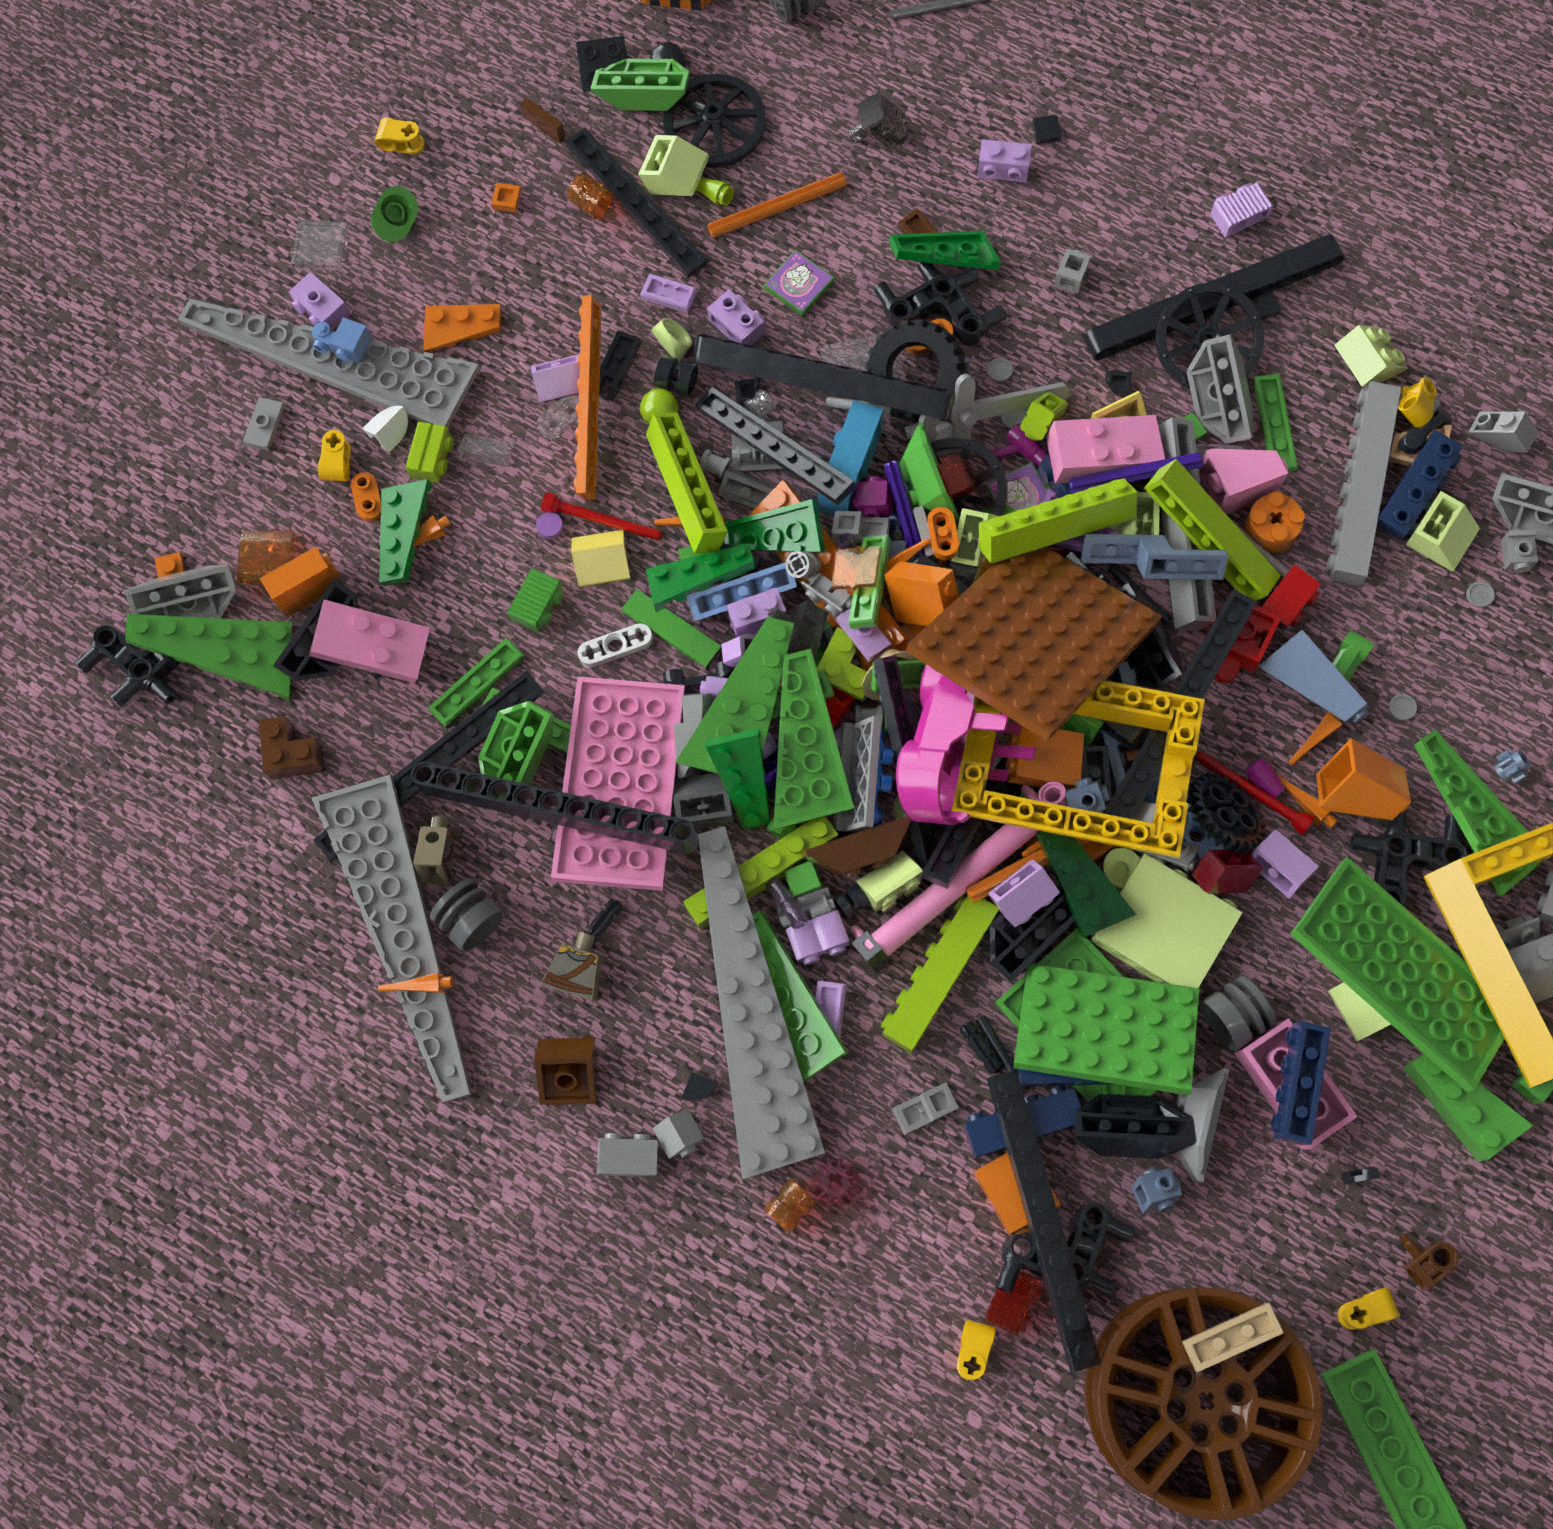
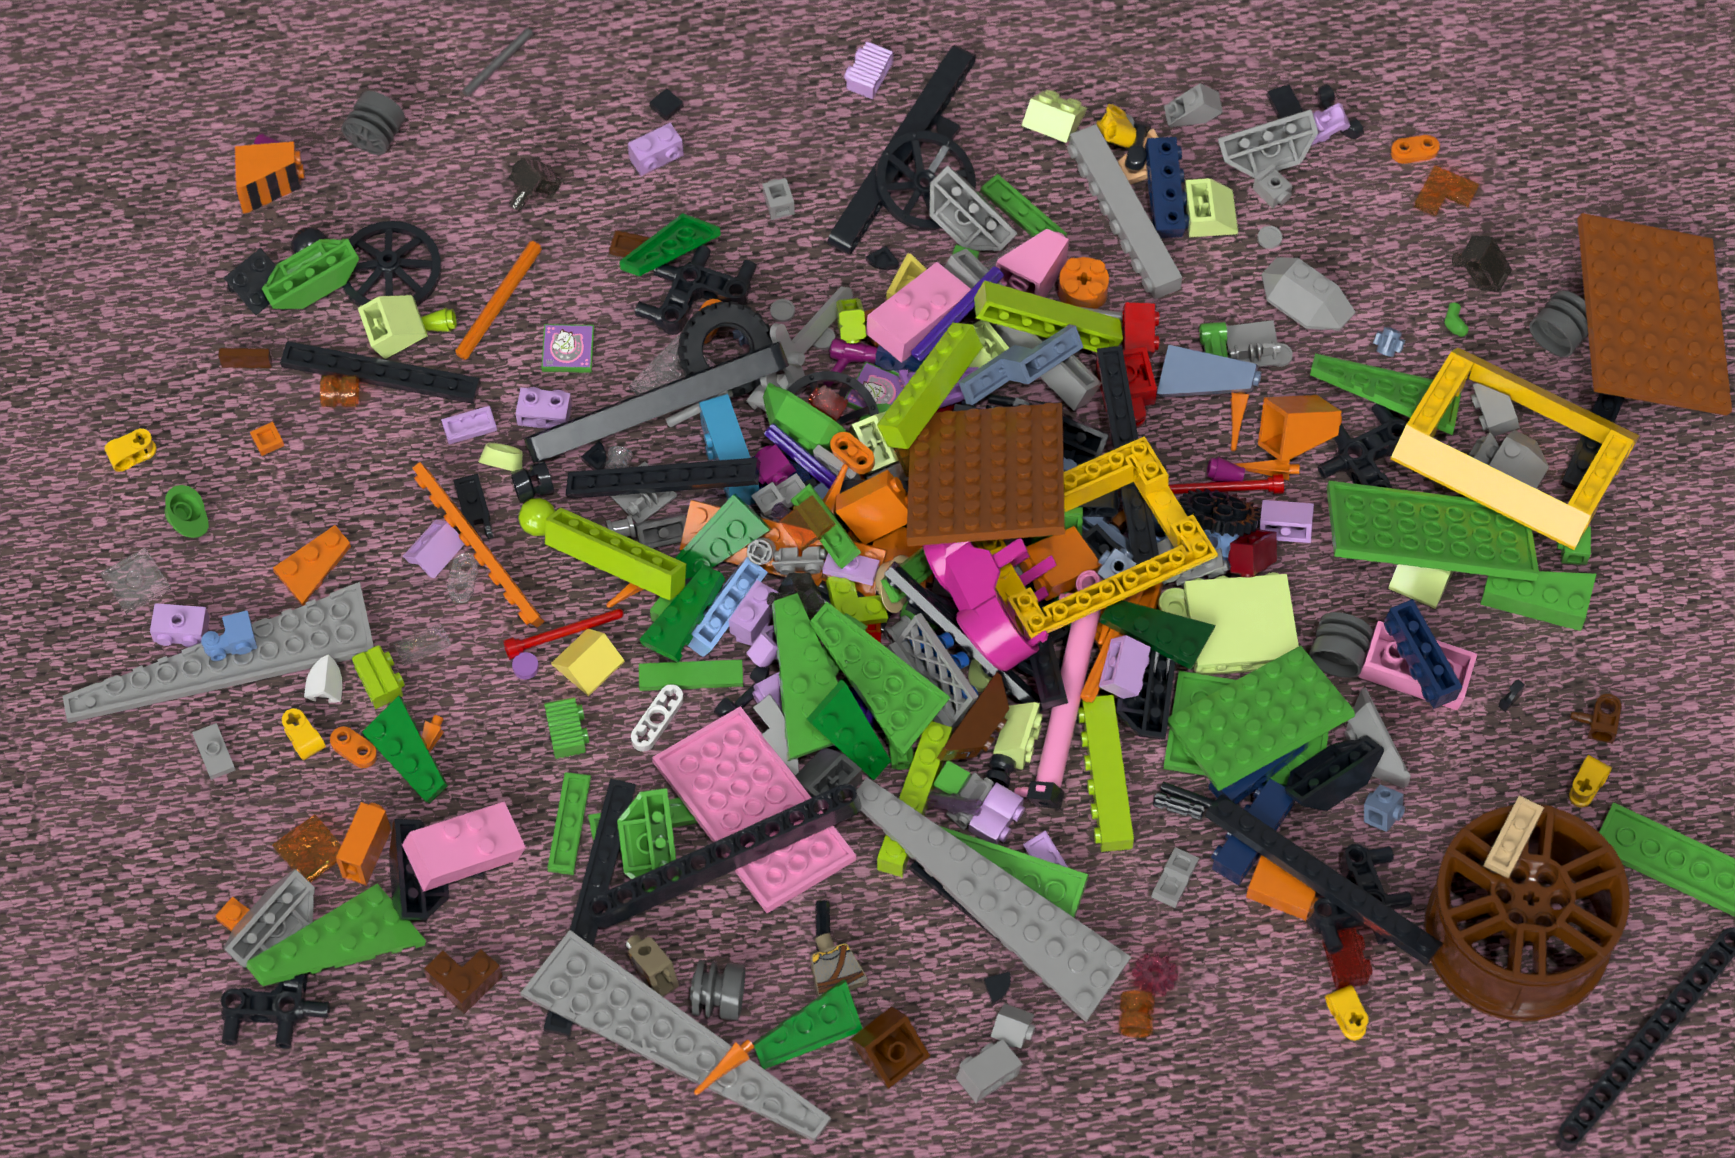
camera: 45 degrees left, 10 degrees down
none -> green wing [752,979,863,1070]
none -> light grey hinge [1226,320,1282,367]
none -> light grey wedge [1261,257,1355,331]

